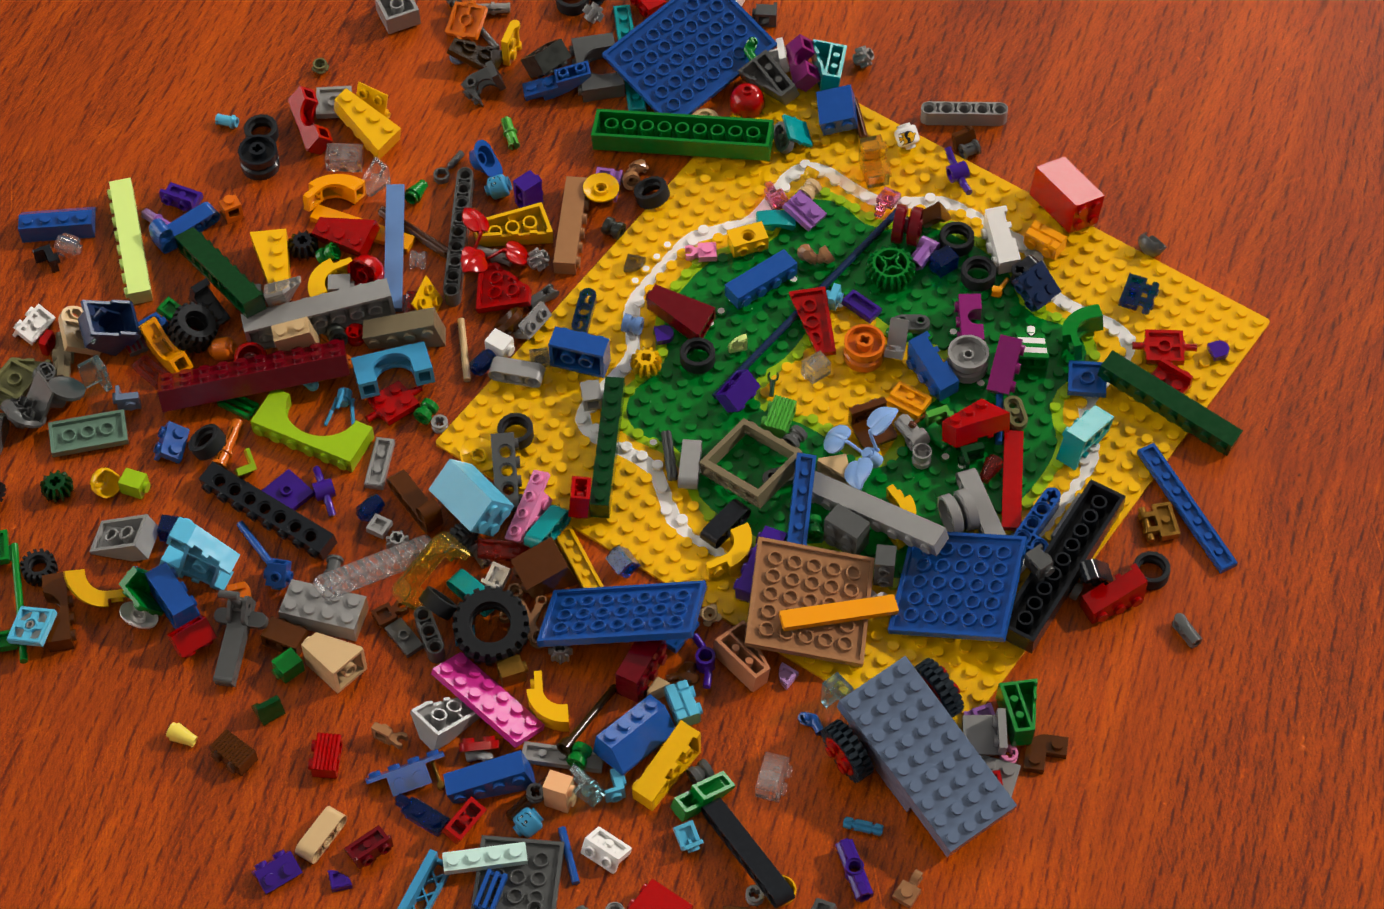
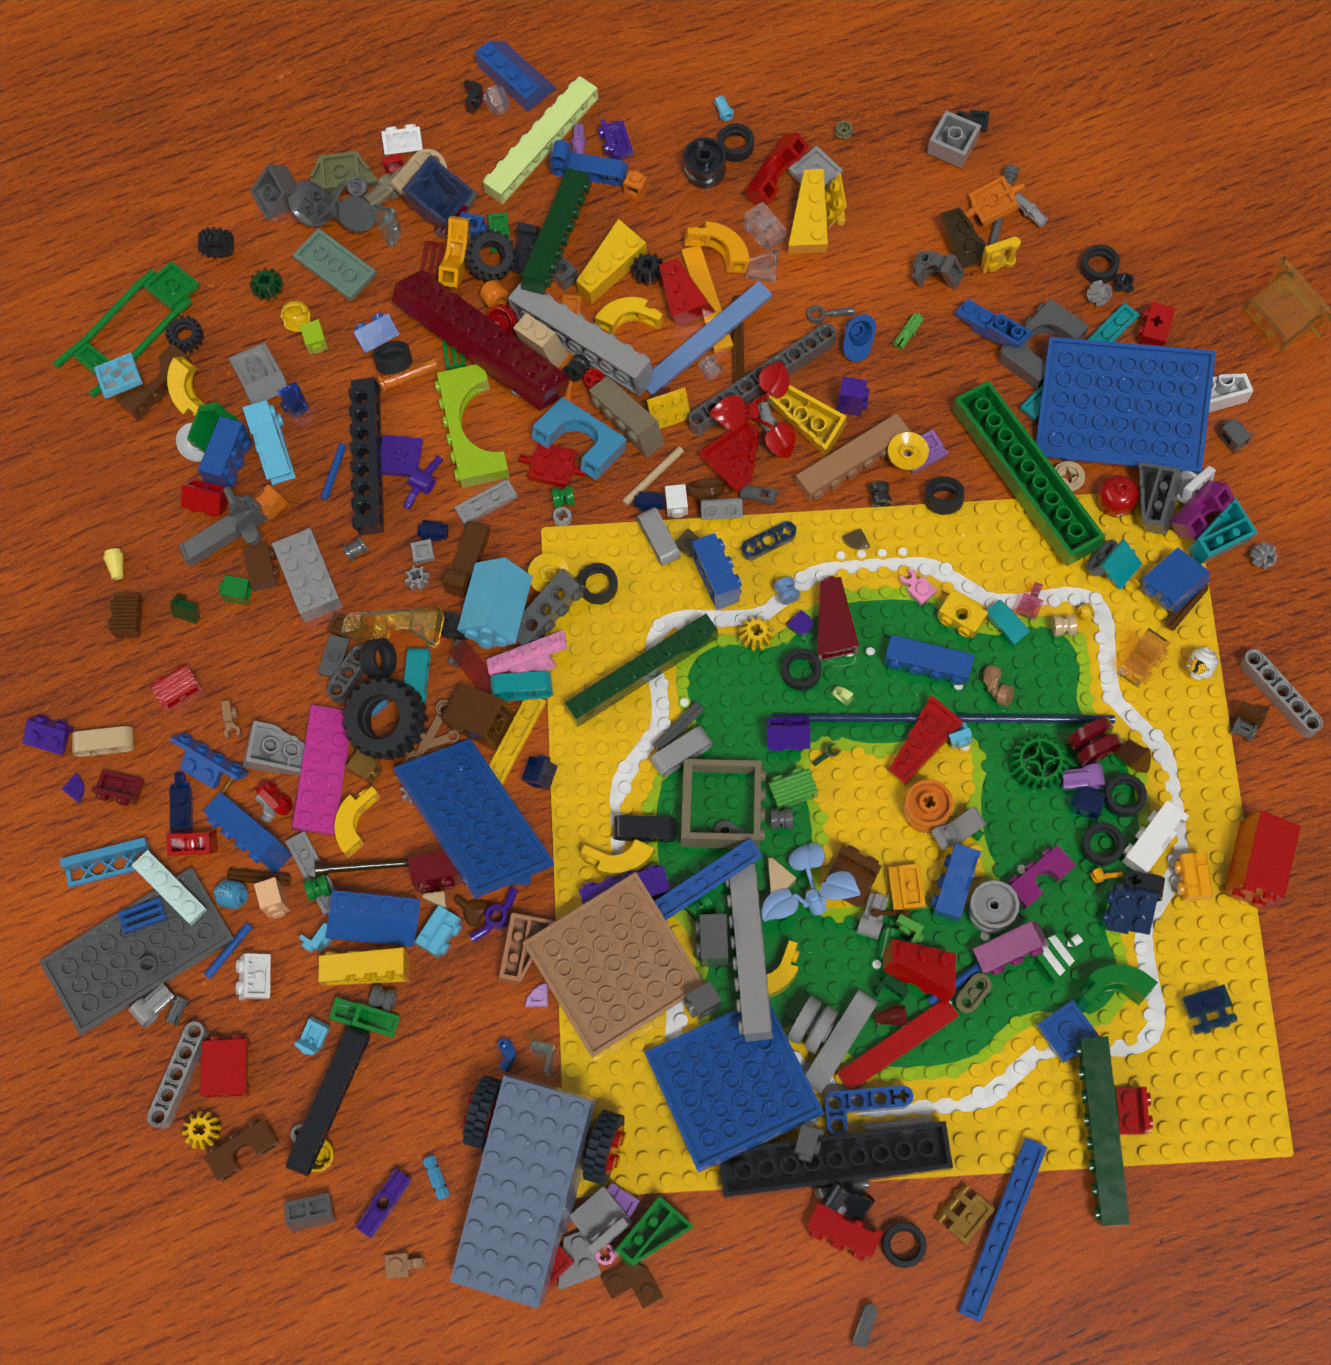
camera: 55 degrees right, 15 degrees up
sand blue bracket [112,385,141,411] -> none
lime panel [234,448,257,477] -> none
blue brick [263,558,293,590] -> none
light grey wedge [264,276,301,307] -> none
tan slope [301,632,368,694] -> none
clear beam [313,535,441,600] -> none
green wheel [315,242,341,264] -> none
dark azure plant [324,387,355,426] -> none
light grey brick [328,274,355,293] -> none
red cylinder [347,254,385,286] -> none
green cone [405,179,428,204] -> none
white bracket [481,561,512,589] -> none
dark azure head [484,174,512,200] -> none
pearl dark grey brick [521,38,572,78] -> none
dark grey bush [526,783,544,804] -> none
light grey gear [527,247,550,272] -> none
red brick [568,476,591,519] -> none
clear light blue bracket [569,764,605,807] -> none
light grey brick [580,379,603,412] -> none
medium nougat arm [622,159,649,190] -> none
tan plate [699,604,722,627] -> none
green arm [743,37,758,61] -> none
clear brick [755,752,793,802] -> none
light orange tile [778,594,899,631] -> none
medium lavender plate [782,189,827,232] -> none
clear brick [801,350,831,384] -> none
dark purple tile [841,289,882,323] -> none
clear pink plate [874,186,901,218] -> none
dark grey plate [894,314,930,334] -> none
light grey wheel [912,443,932,469] -> none
dark purple piece [944,146,973,195] -> none
teal wedge [1056,405,1114,470] -> none
red plate [1132,329,1197,365] -> none
dark grey hair [1138,232,1167,257] -> none
dark purple tile [1207,341,1230,362] -> none

